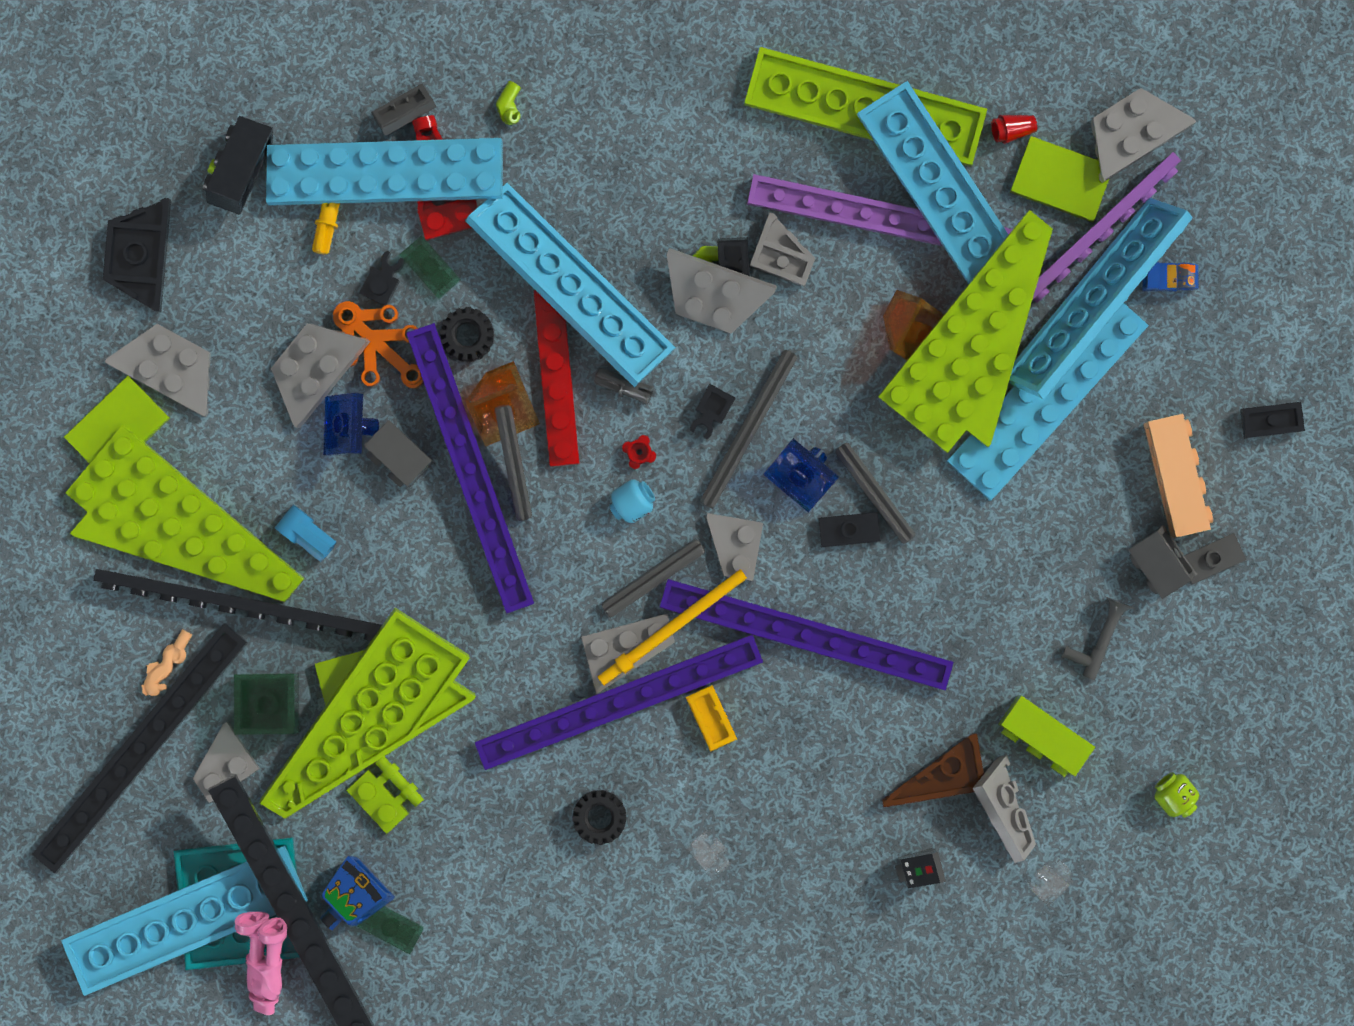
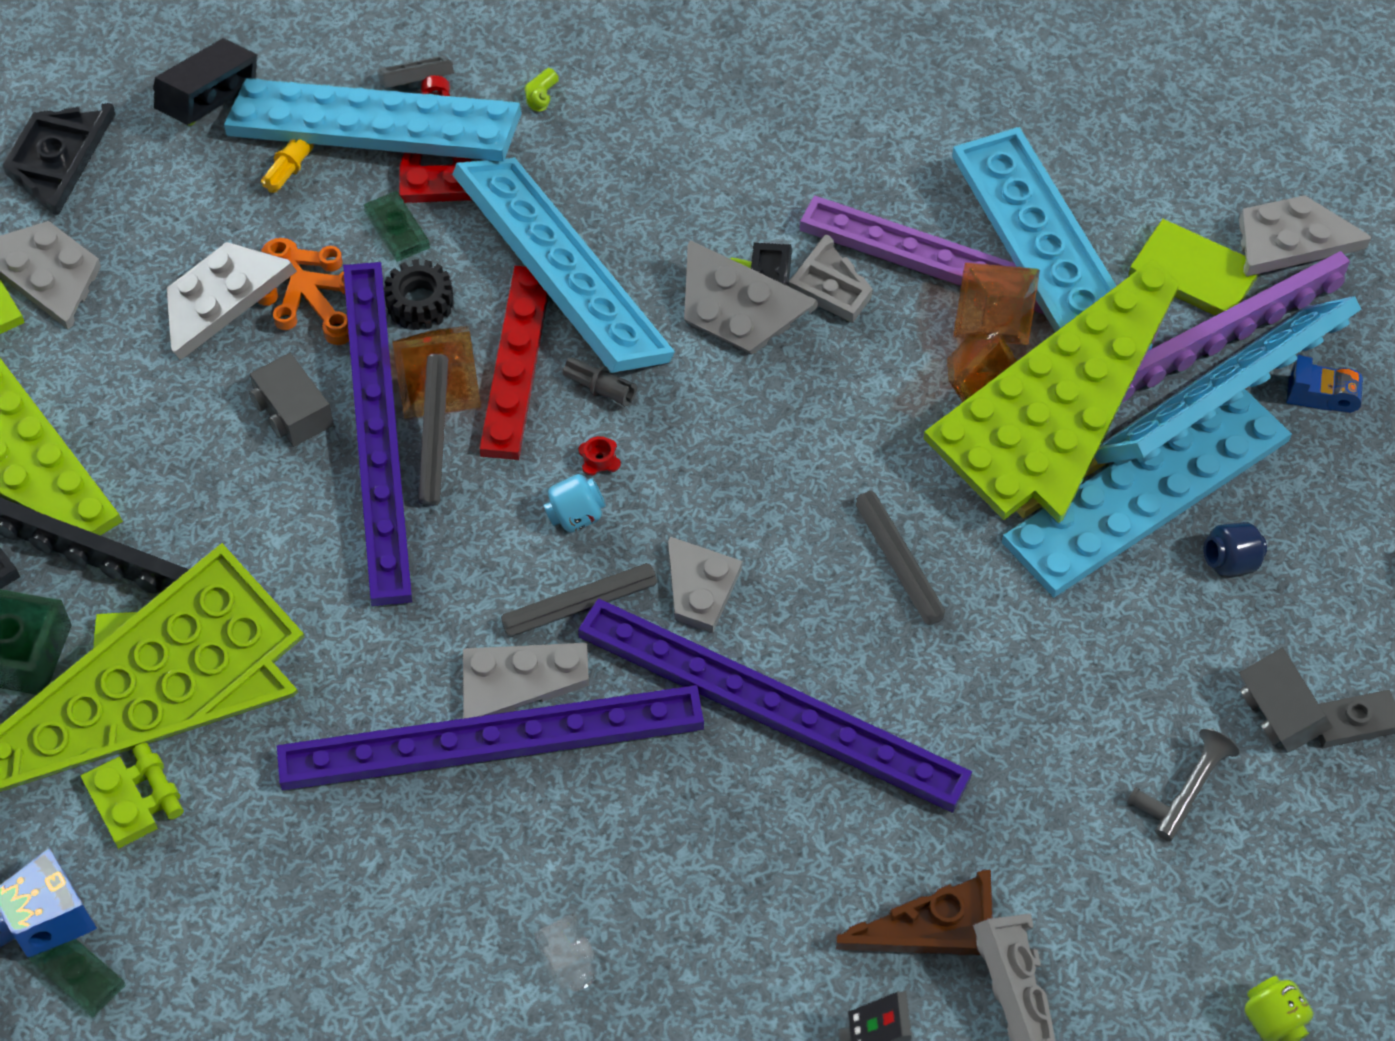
camera: 15 degrees right, 30 degrees down
dark azure piece [274,504,337,562] -> none
clear blue tile [323,393,380,456] -> none
black plate [359,251,405,306] -> none
black tyre [572,790,626,845] -> none
yellow bar [597,569,747,686] -> none
yellow plate [686,685,737,752] -> none
black plate [690,384,735,440] -> none
dark grey axle [700,350,797,508] -> none
lime plate [744,47,987,167] -> none
clear blue tile [763,438,839,513] -> none
black plate [818,512,881,548] -> none
red cone [991,115,1037,144] -> none
lime brick [998,695,1095,777] -> none
light nougat brick [1144,414,1213,538] -> none
none -> clear orange slope [953,262,1040,345]
none -> dark blue head [1203,522,1267,576]

